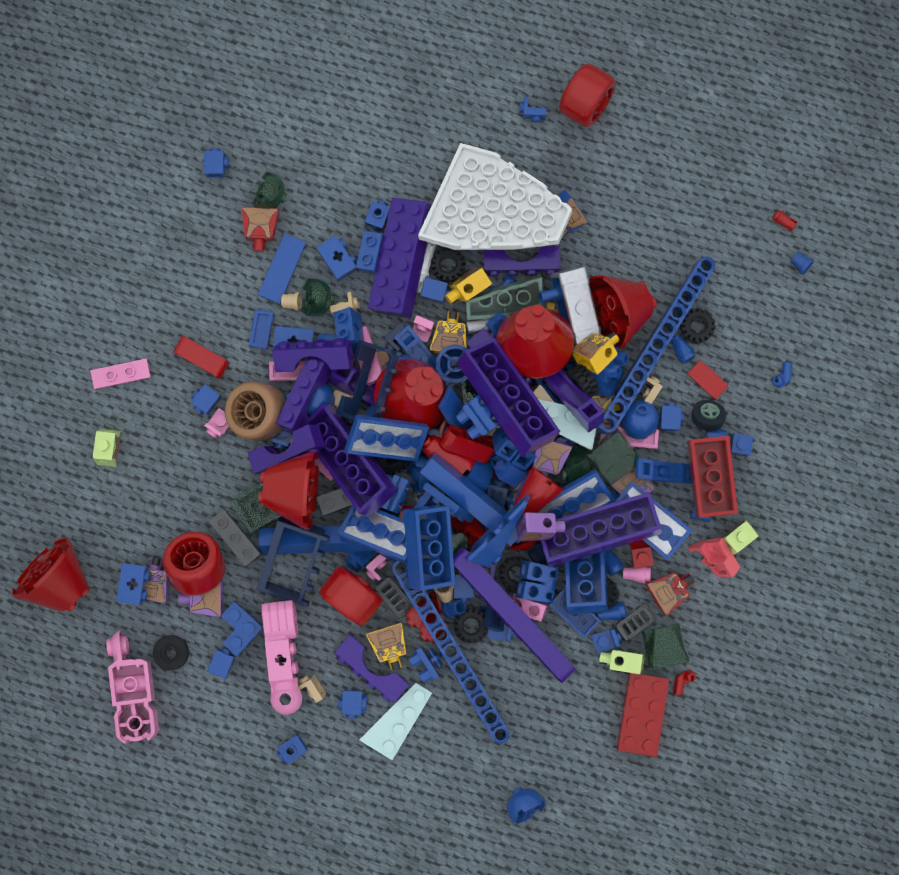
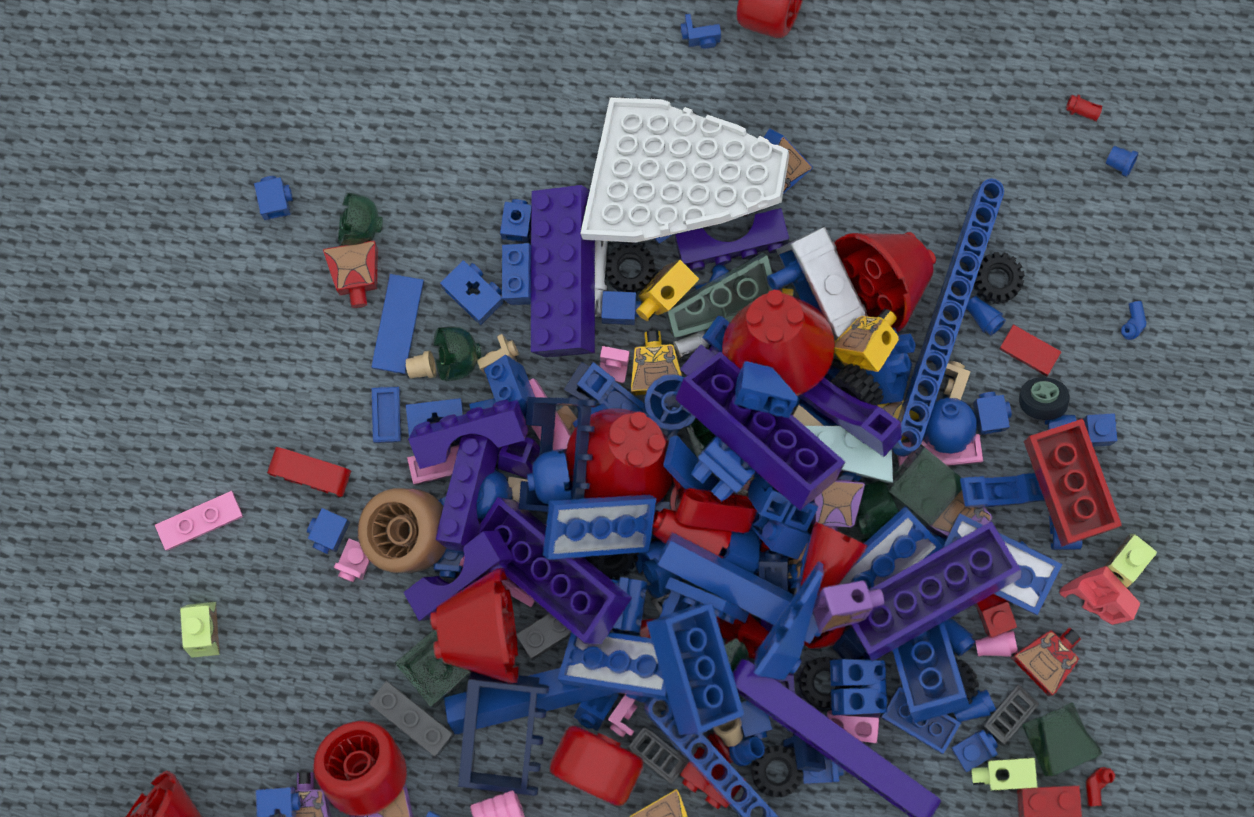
camera: 10 degrees left, 5 degrees down
none -> blue cylinder [527,449,571,506]
none -> blue slope [734,361,798,418]

